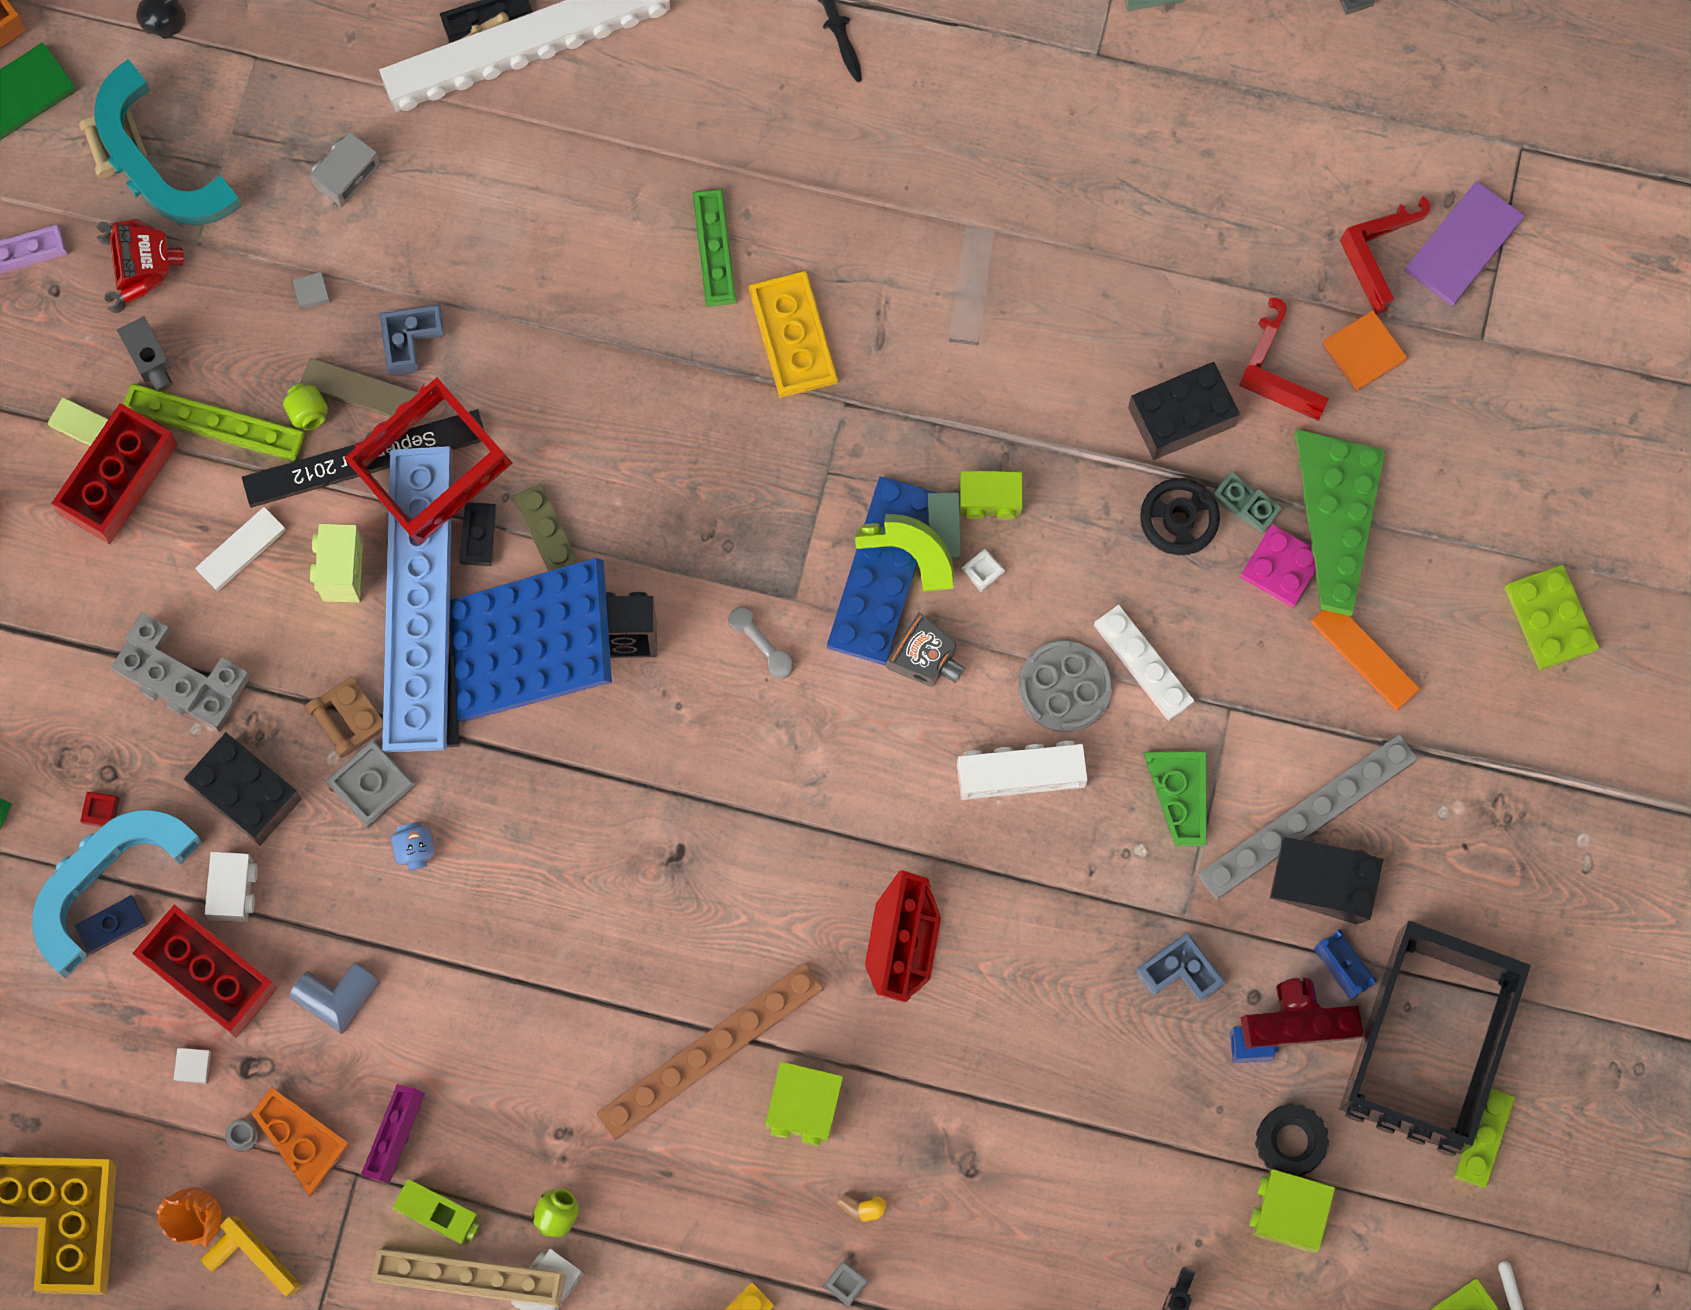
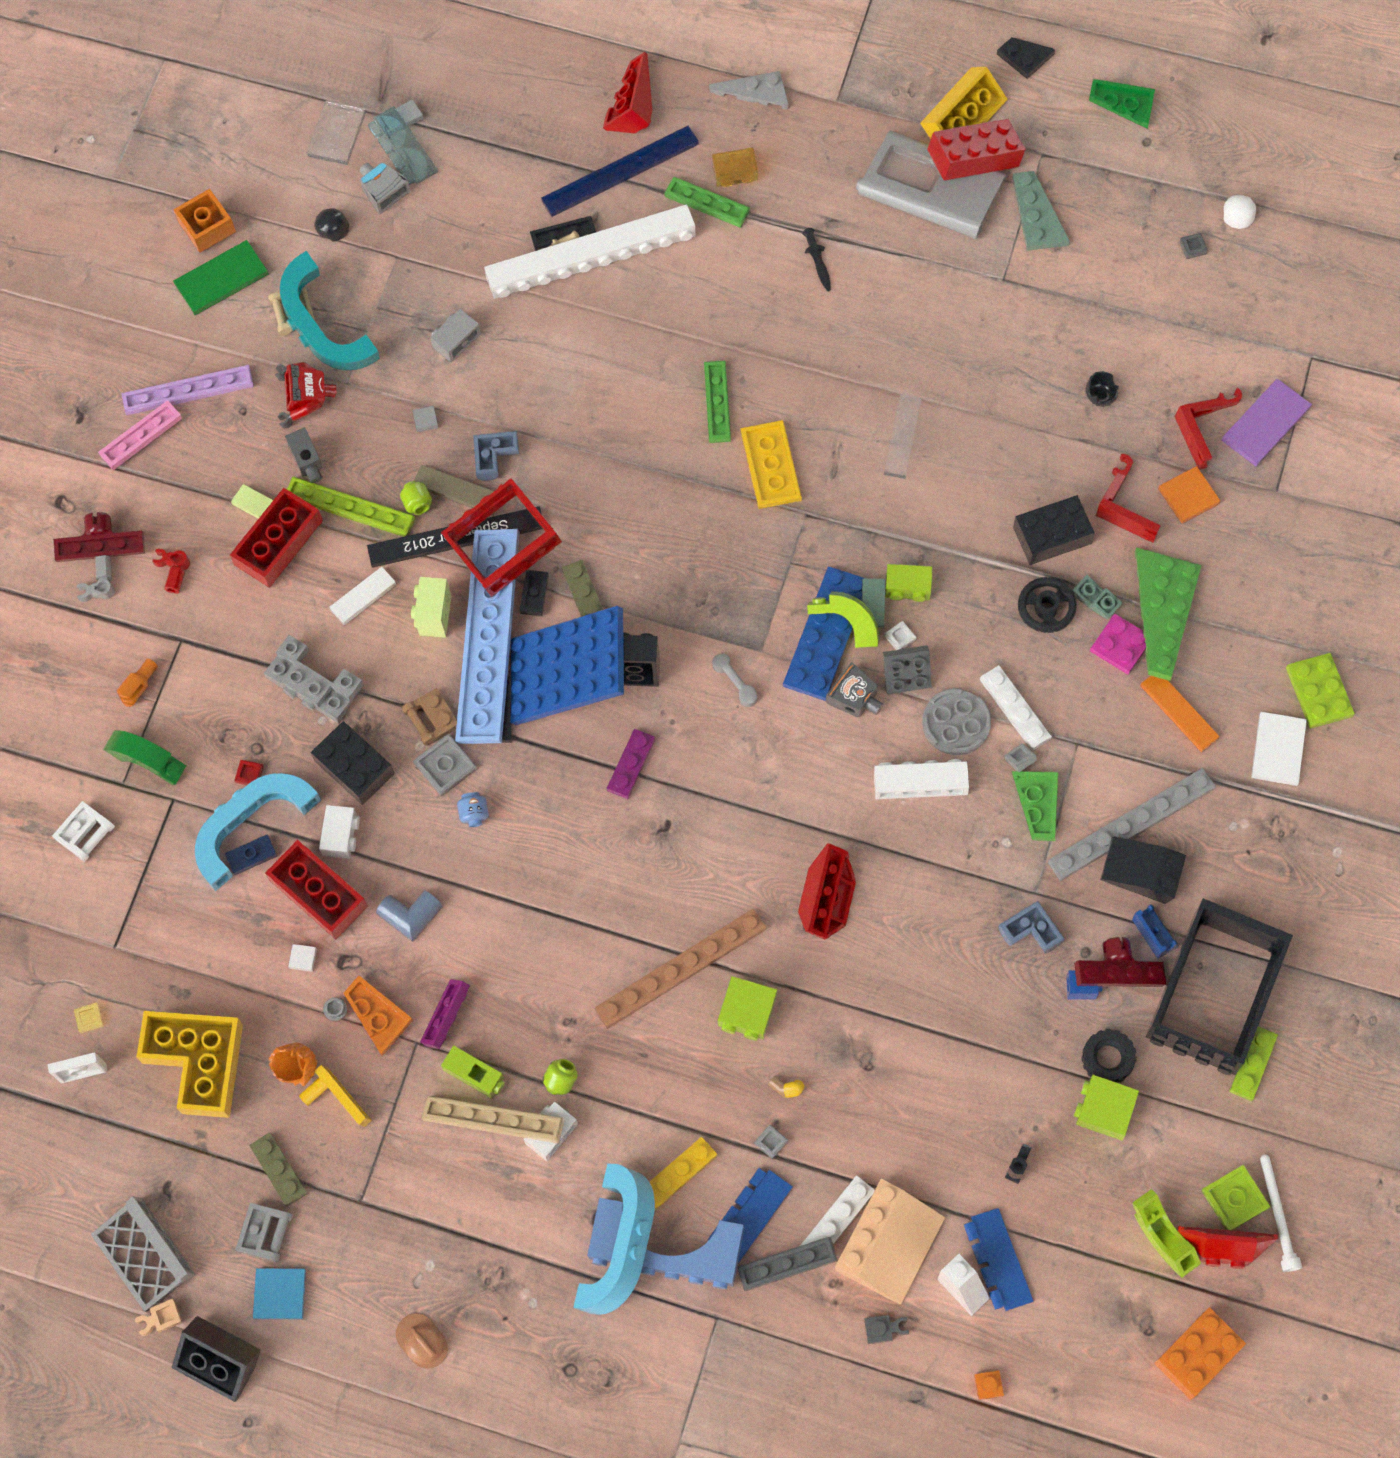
camera: 10 degrees right, 5 degrees down
none -> magenta plate [606,729,655,799]
none -> dark grey plate [883,645,932,694]
none -> light grey tile [1004,743,1037,772]
none -> black hair [1085,371,1119,407]
none -> white tile [1251,712,1307,786]

